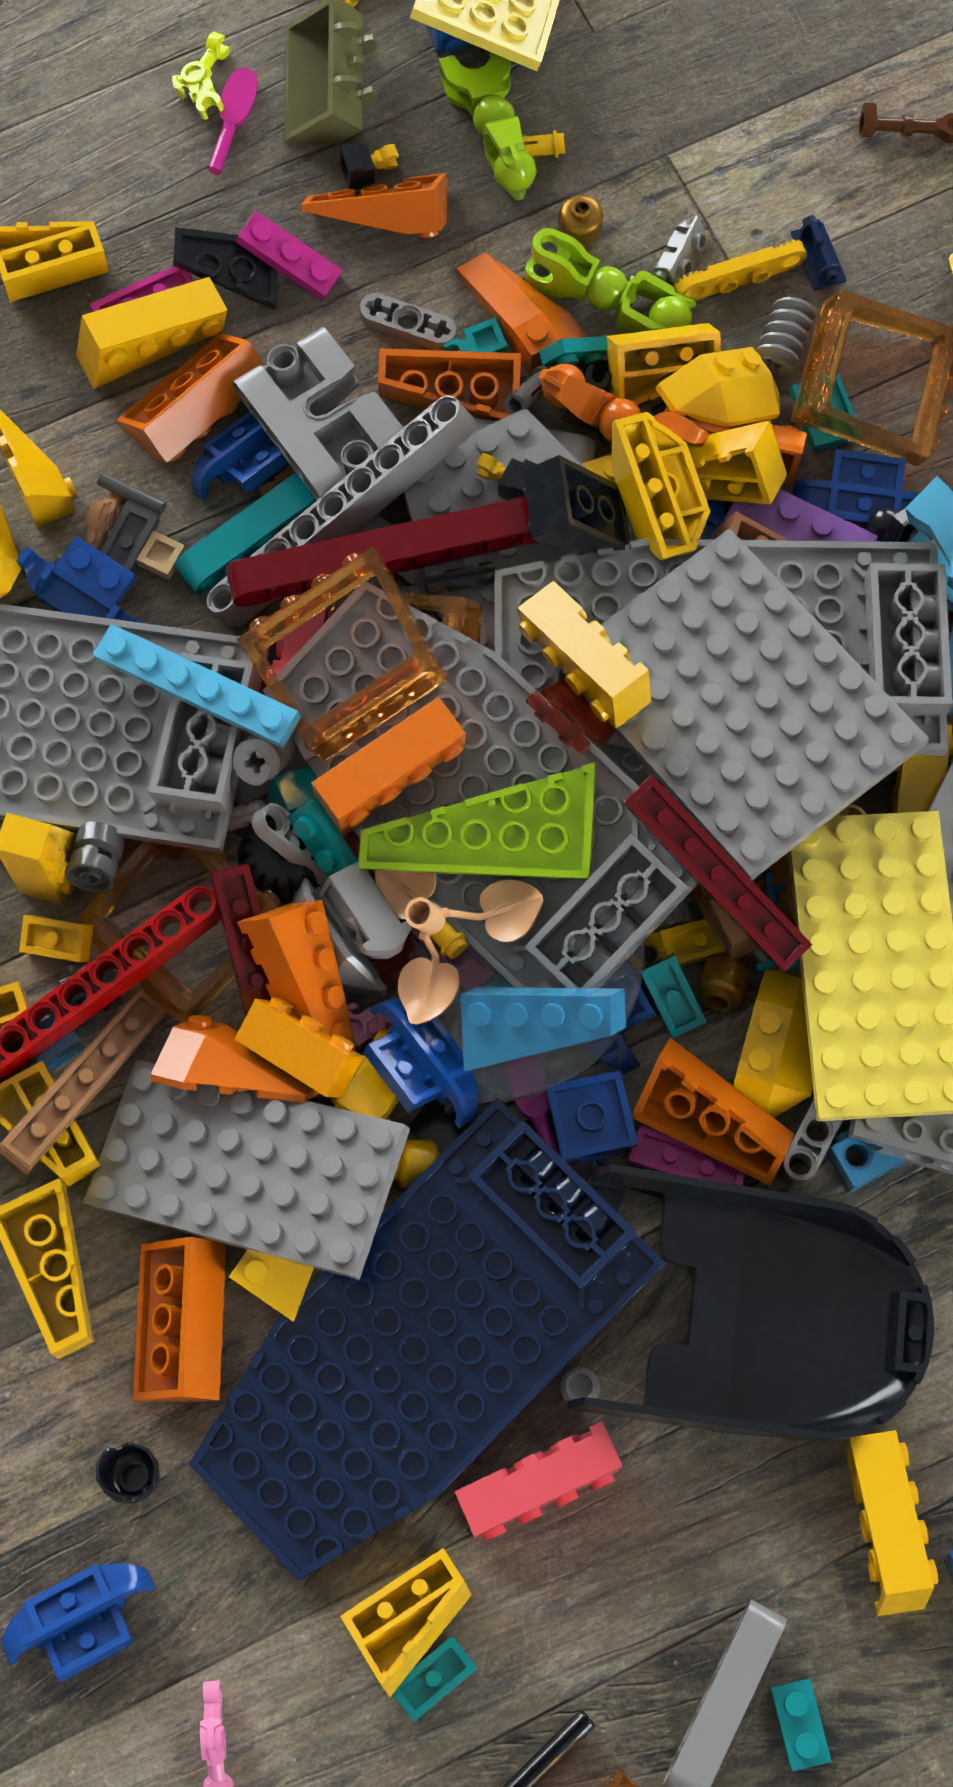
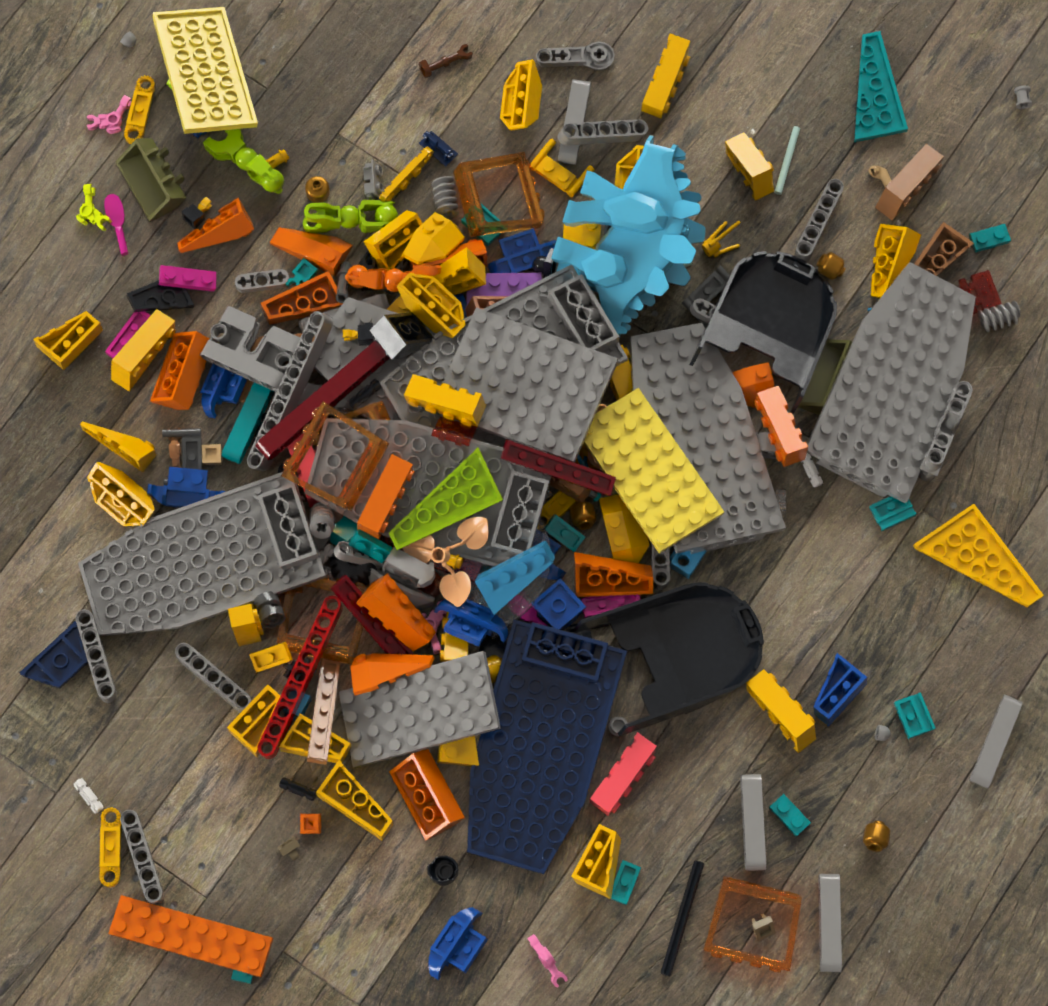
camera: 30 degrees left, 0 degrees up
medium azure plate [92,624,302,749] -> none
light orange brick [234,997,363,1098] -> none
teal plate [539,336,607,367] -> none

